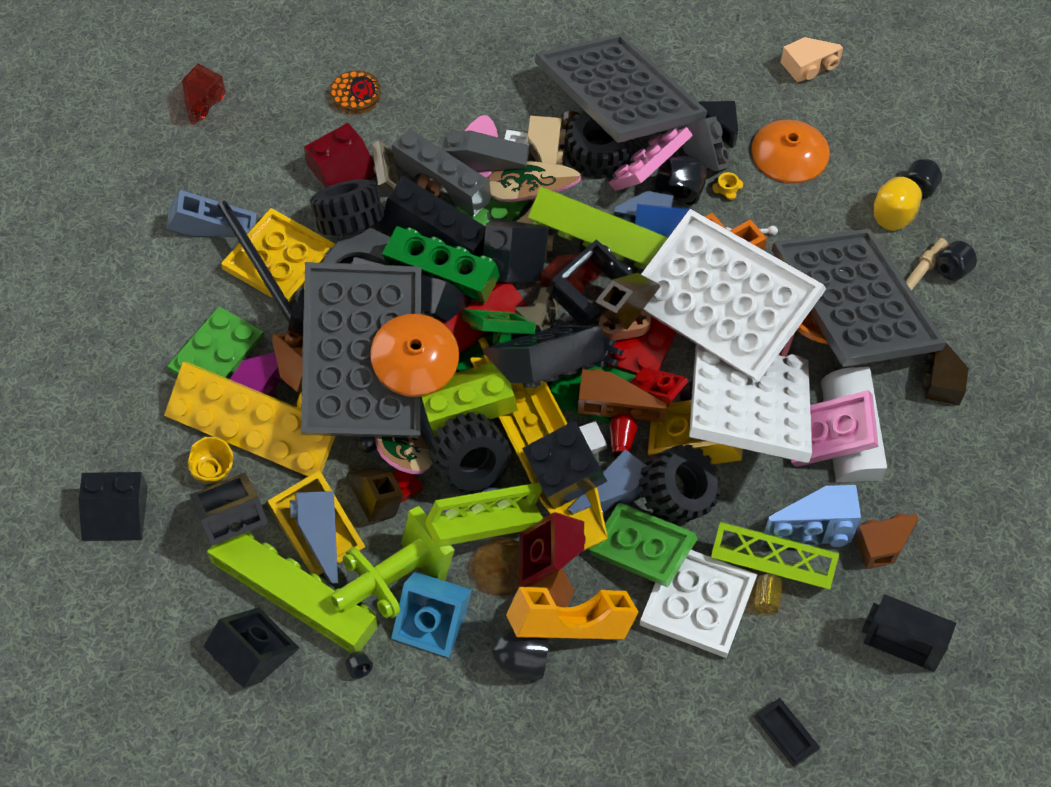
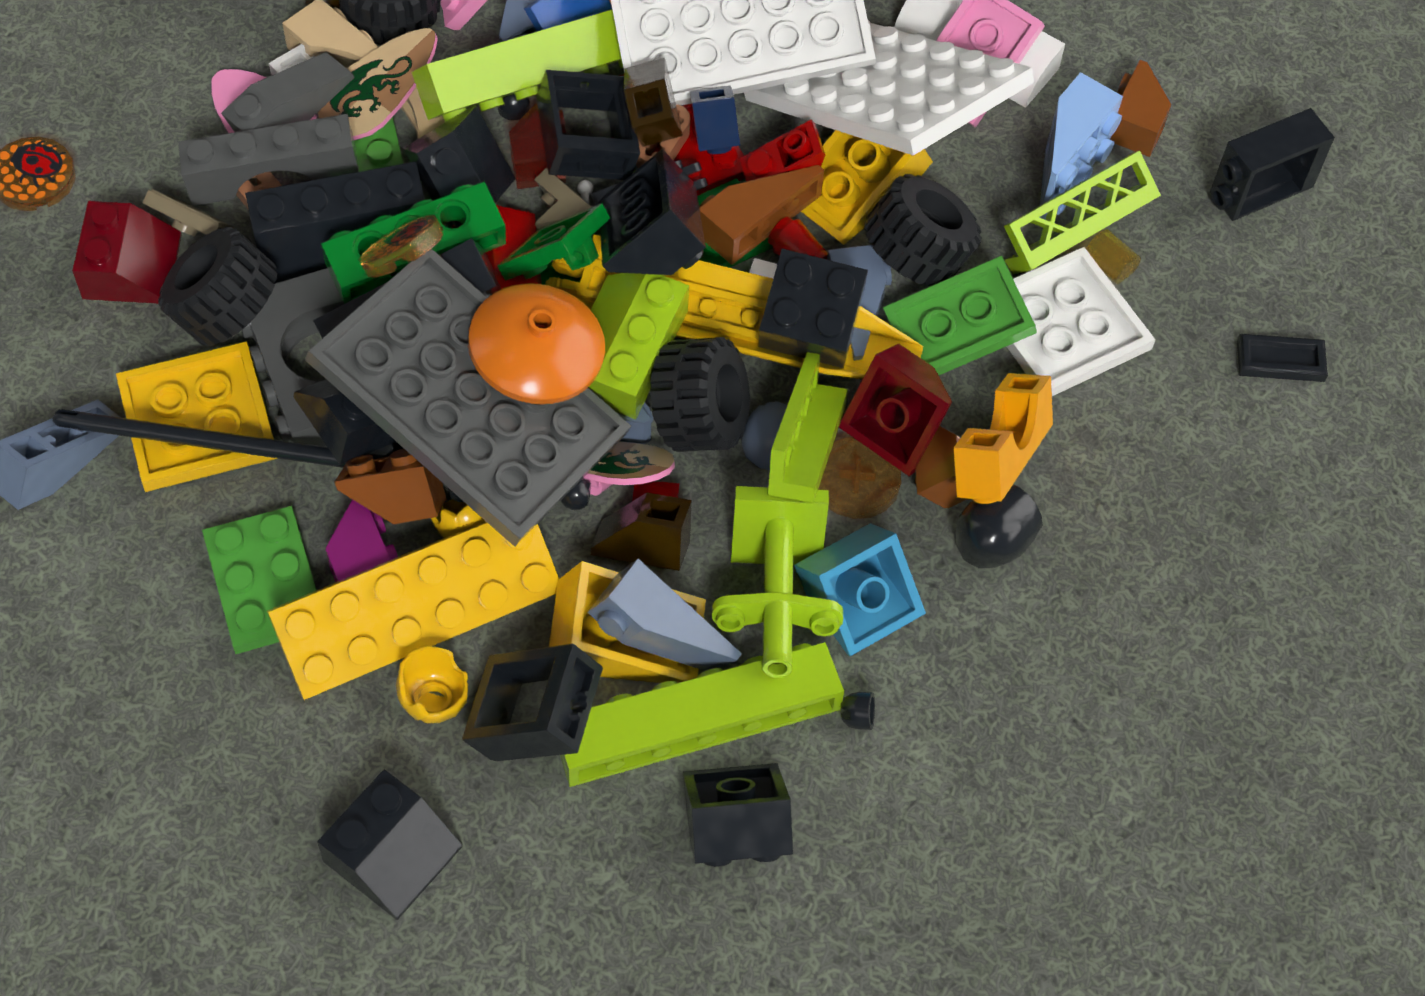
camera: 55 degrees left, 0 degrees up
none -> clear orange tile [359,215,443,277]
none -> dark blue brick [690,85,740,154]

